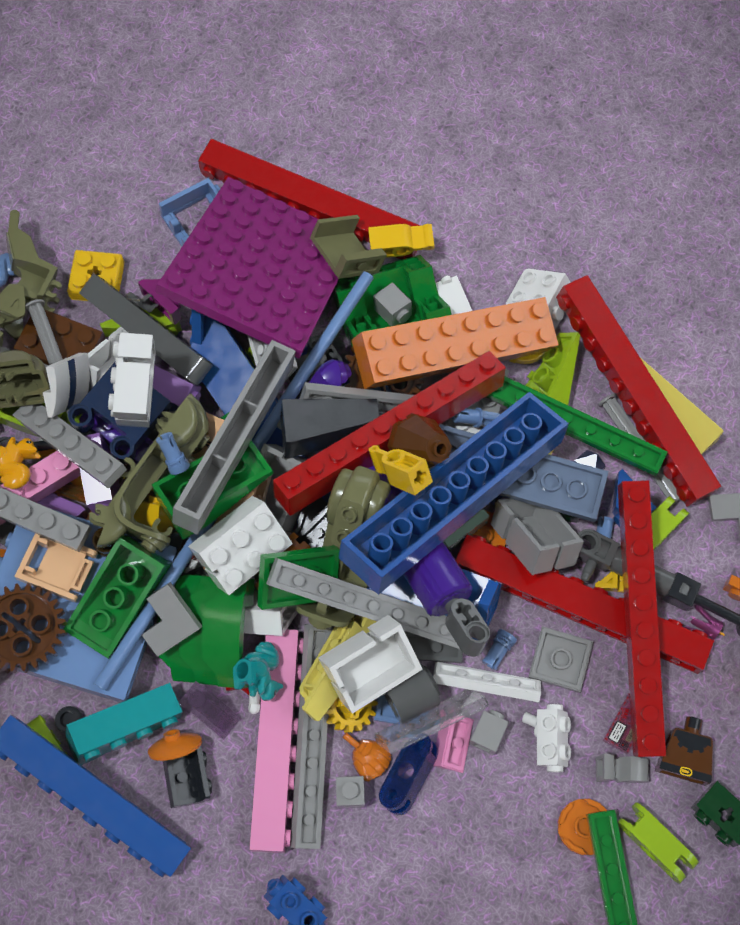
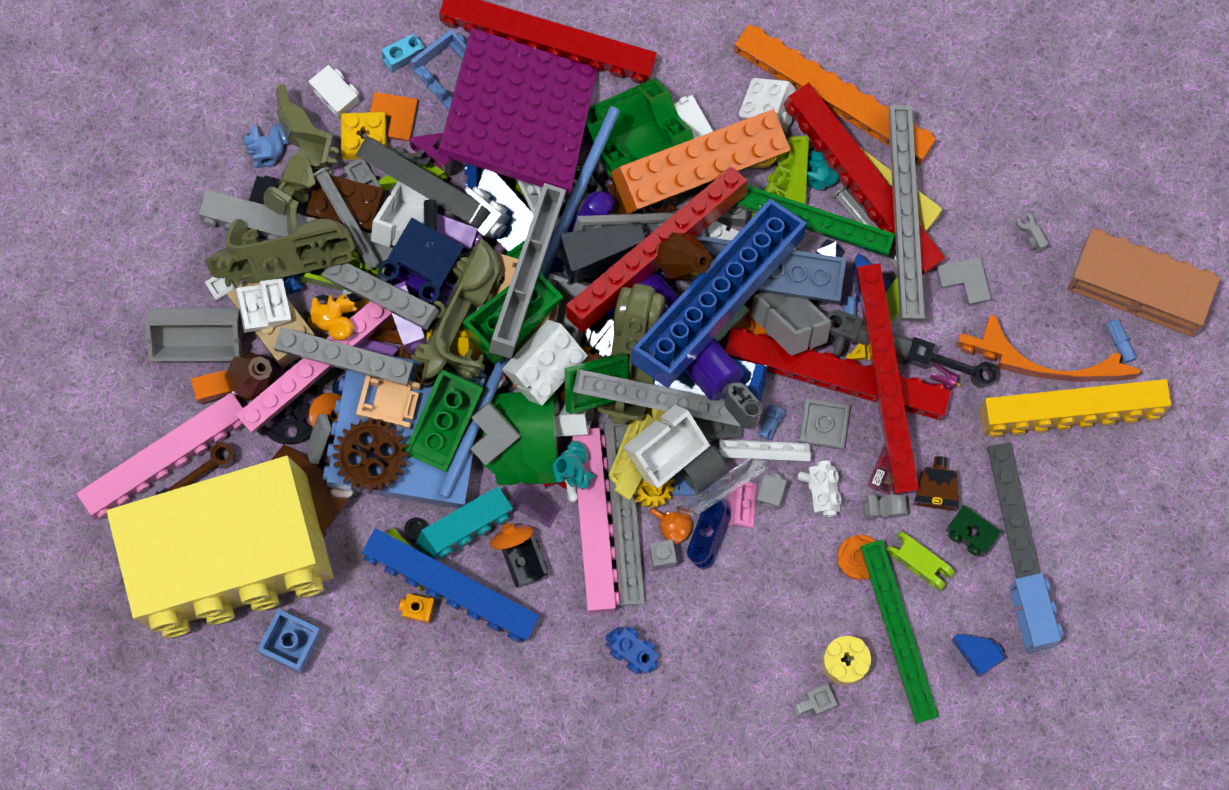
camera: 10 degrees left, 5 degrees up
white slope [43,353,89,418] -> none
white piece [108,333,156,427] -> none
medium blue pin [156,432,190,475] -> none
olive panel [310,215,386,279] -> none
yellow piece [368,224,435,258] -> none
yellow piece [368,445,433,495] -> none
light grey brick [373,282,412,326] -> none
medium blue axle [452,407,500,428] -> none
none -> white brick [308,65,359,119]
none -> light grey slope [343,158,381,187]
none -> orange tile [370,92,418,142]
none -> medium azure leg [381,34,425,73]
none -> light orange brick [399,593,435,625]
none -> white bracket [464,186,511,238]
none -> orange brick [734,24,936,166]
none -> teal animal [806,150,839,191]
none -> light grey plate [888,105,924,321]

